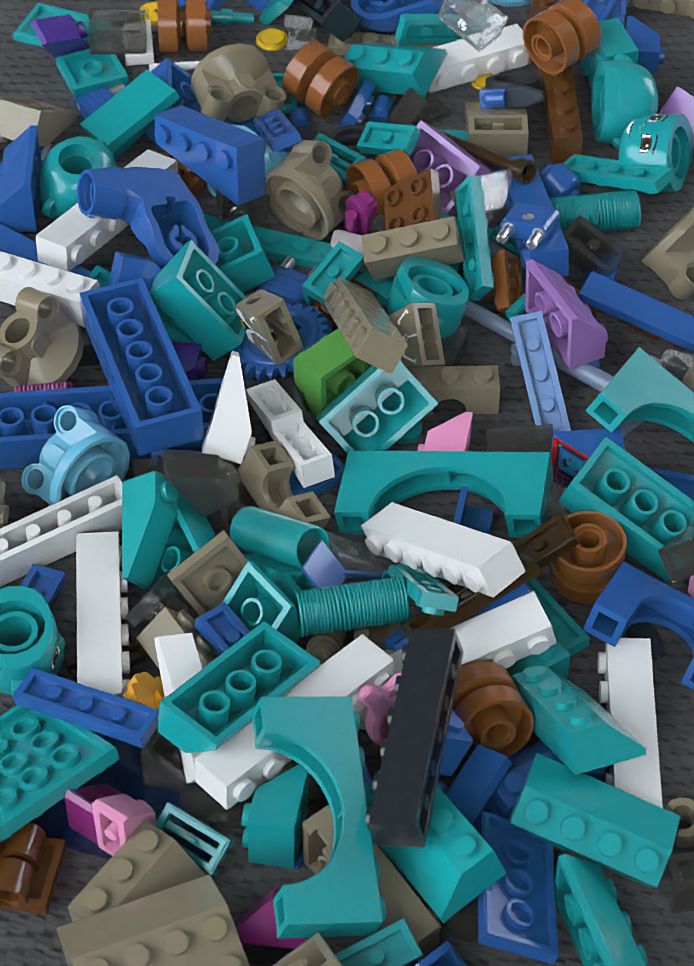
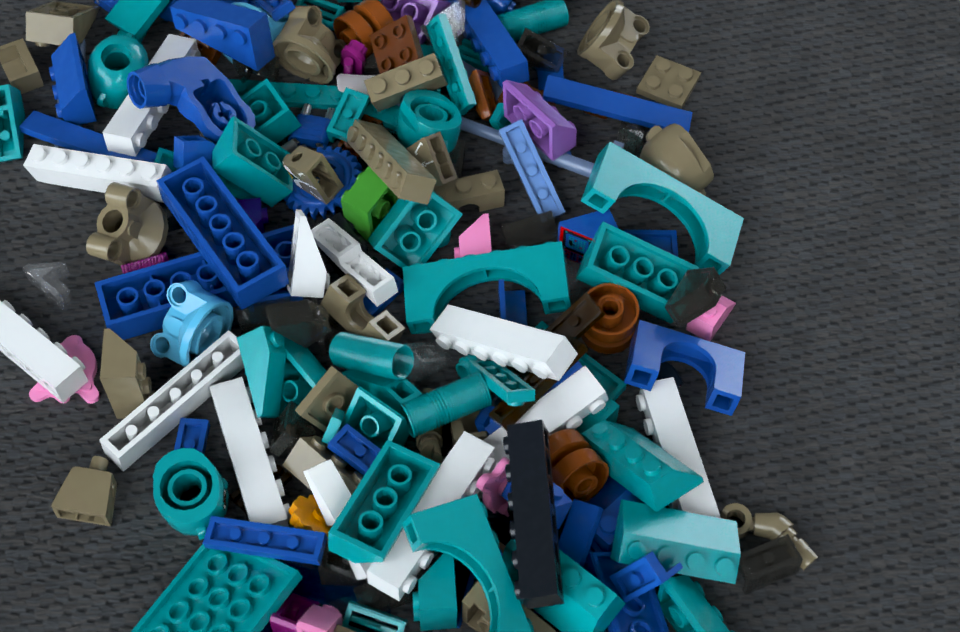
camera: 15 degrees left, 10 degrees up
blue piece [301,540,382,589] -> none
blue piece [496,202,560,250] -> none
none -> teal tile [321,408,345,444]
none -> blue panel [609,551,683,603]

